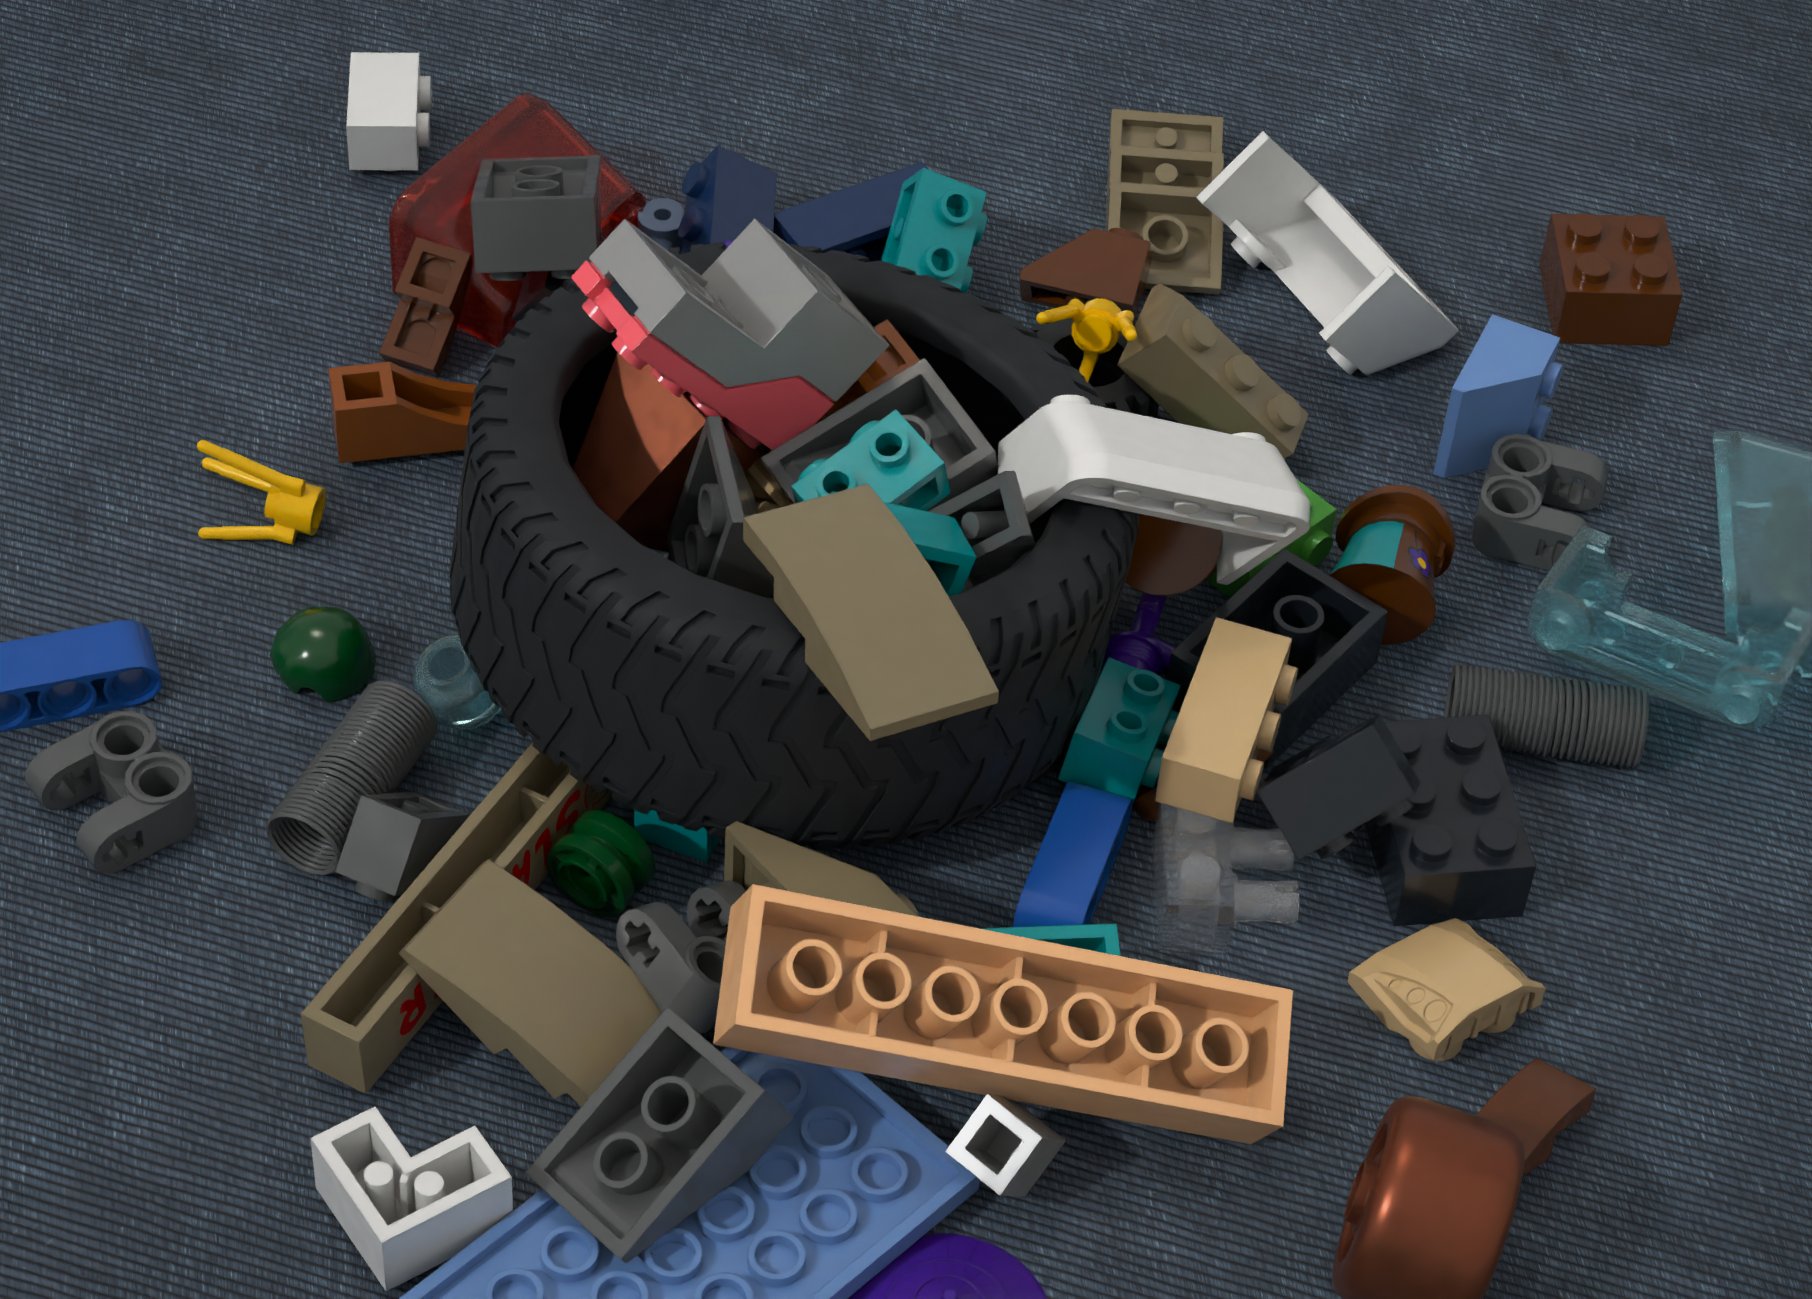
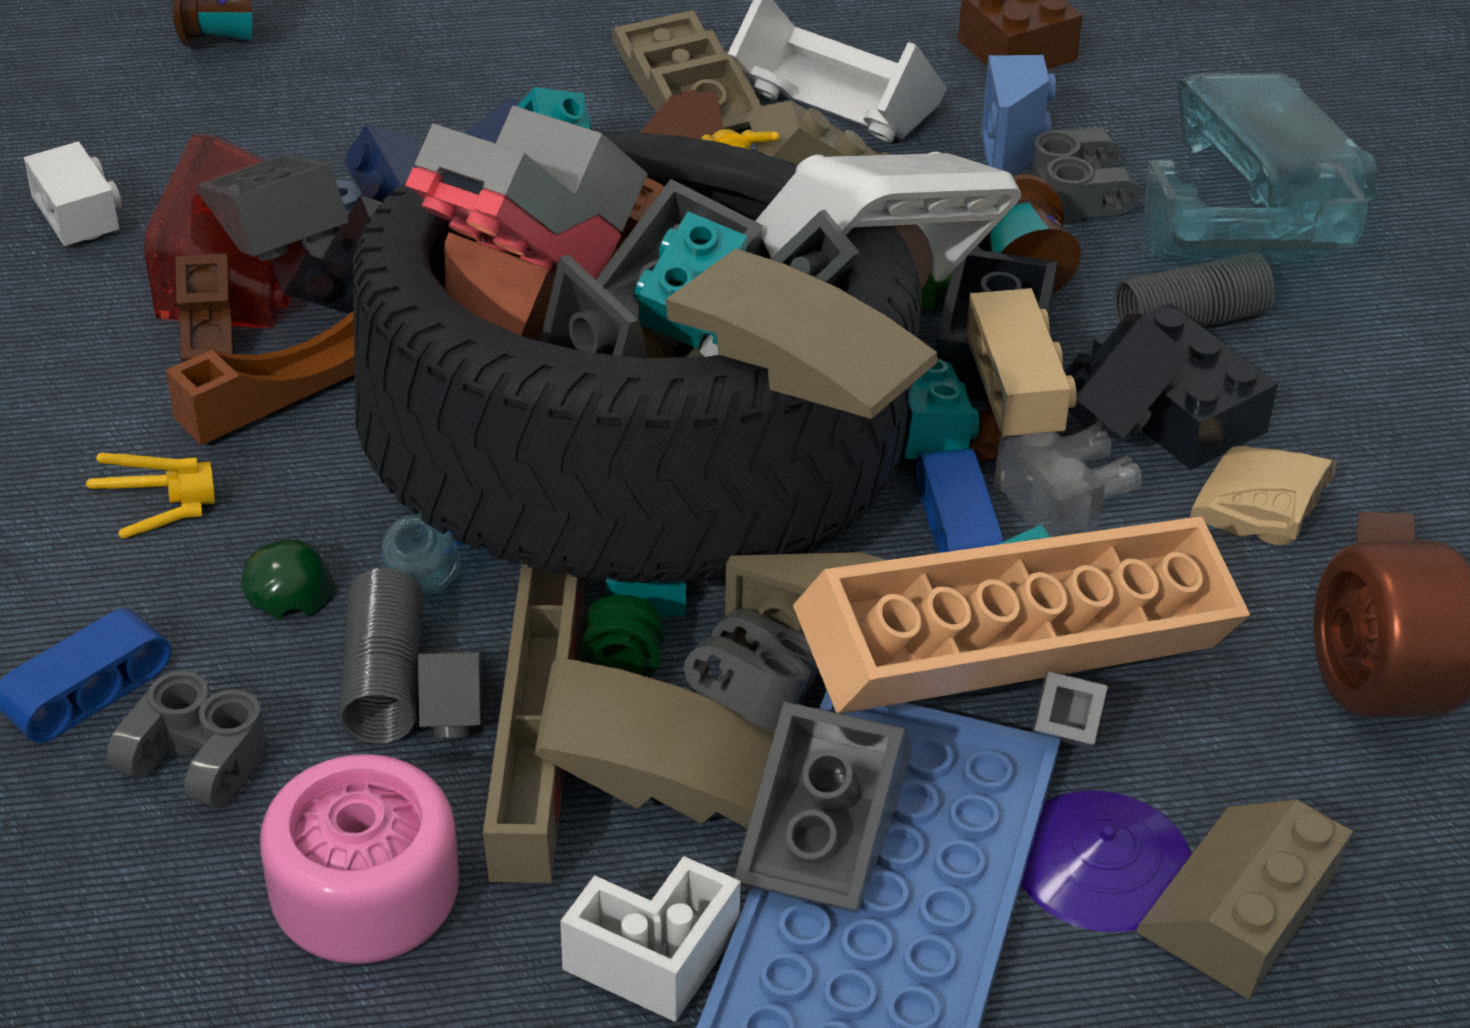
camera: 25 degrees left, 5 degrees down
none -> bright pink wheel [260,754,459,964]

